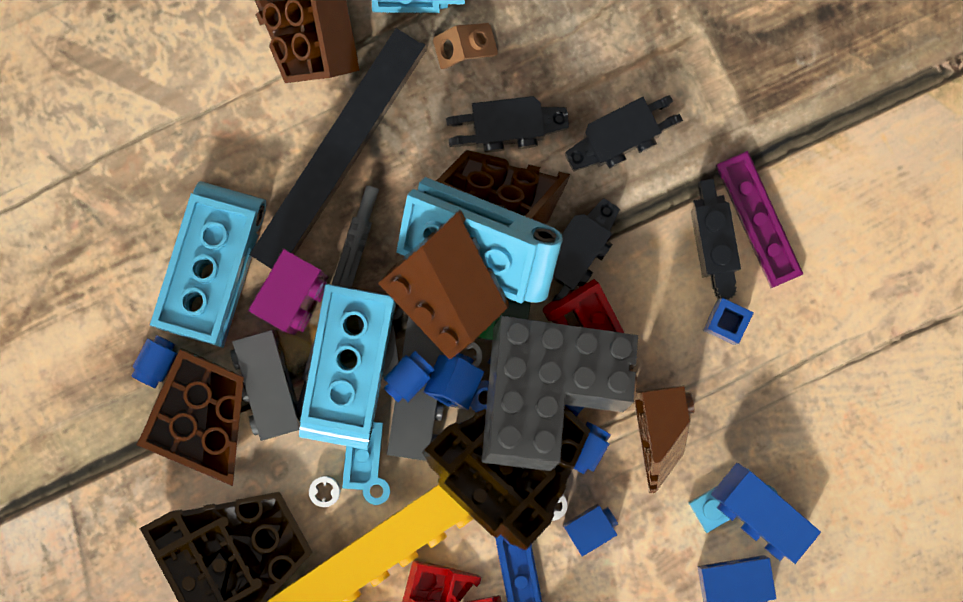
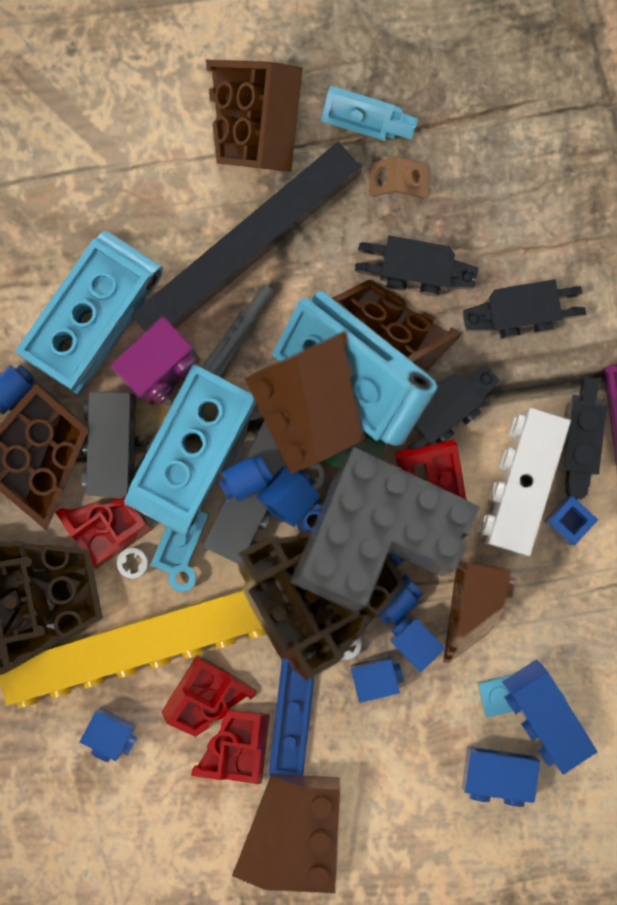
camera: 30 degrees right, 0 degrees up
none -> red slope [55,497,152,569]
none -> blue brick [390,616,446,673]
none -> white brick [478,408,571,556]

